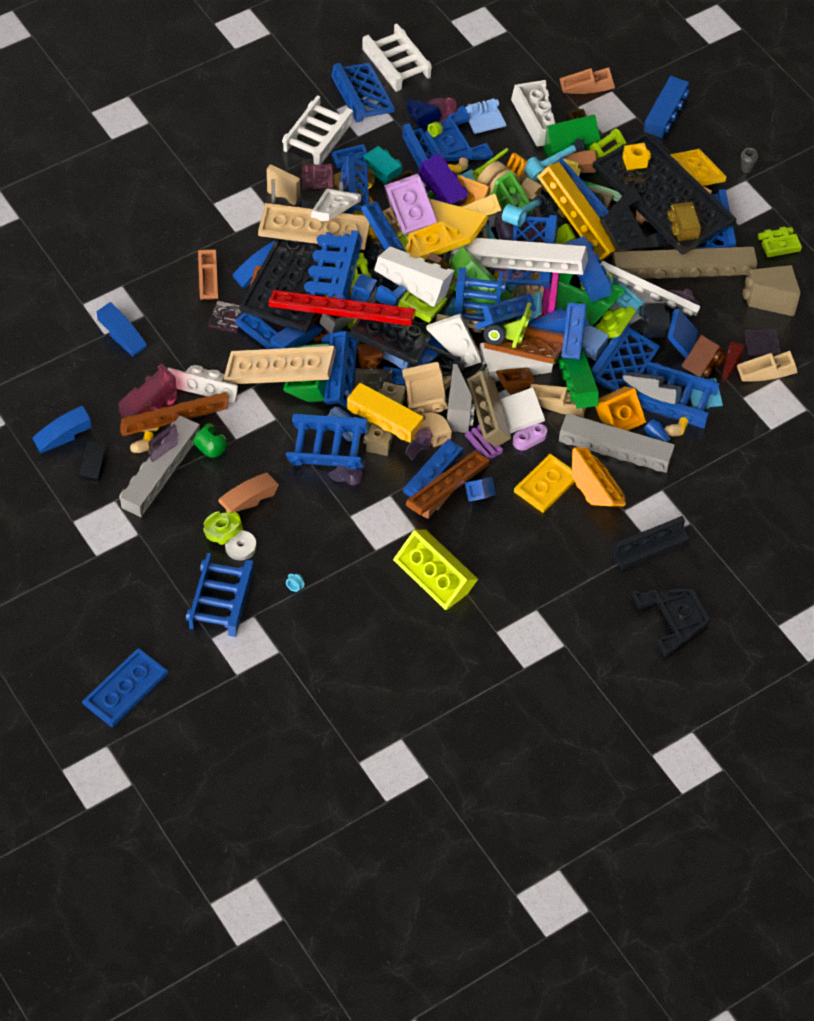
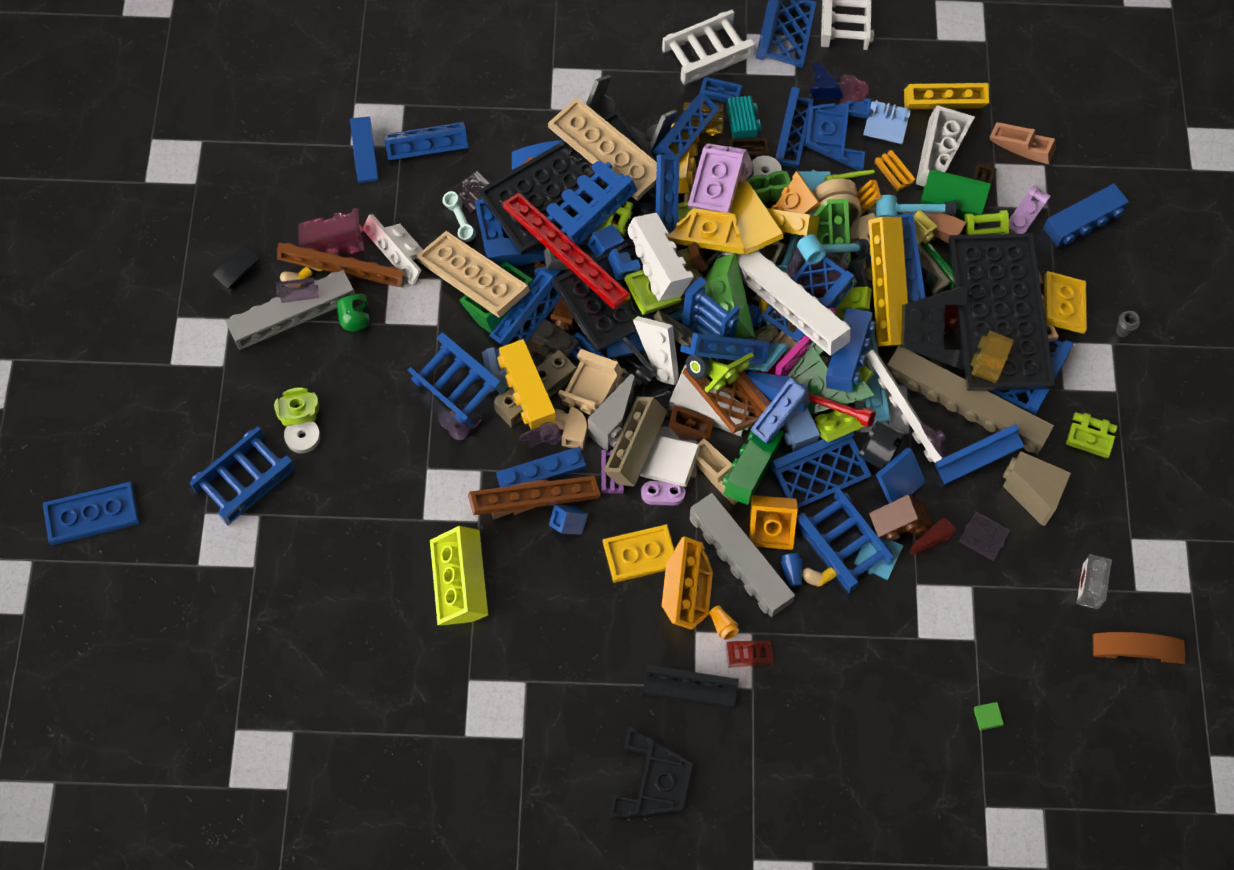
camera: 35 degrees right, 10 degrees up
blue slope [33,406,92,454] -> none
nougat slope [198,250,218,300] -> none
nougat slope [218,473,279,514] -> none
tan tile [267,164,300,205] -> none
medium azure plate [286,573,305,592] -> none
clear pink piece [301,164,334,189] -> none
white wing [311,189,361,221] -> none
dark purple wedge [417,153,468,206] -> none
lime hinge [428,122,443,137] -> none
arm [448,158,469,174] -> none
yellow brick [622,143,651,171] -> none
slope [623,372,682,404] -> none
tan slope [737,351,798,381] -> none
none -> blue fence [384,122,468,160]
none -> light aqua bar [443,191,476,242]
none -> light orange cone [709,606,739,640]
none -> clear red slope [725,641,774,668]
none -> red piece [808,392,876,427]
none -> light orange tile [874,150,915,192]
none -> yellow brick [904,83,989,109]
none -> blue fence [935,424,1024,485]
none -> lavender plate [1009,186,1051,234]

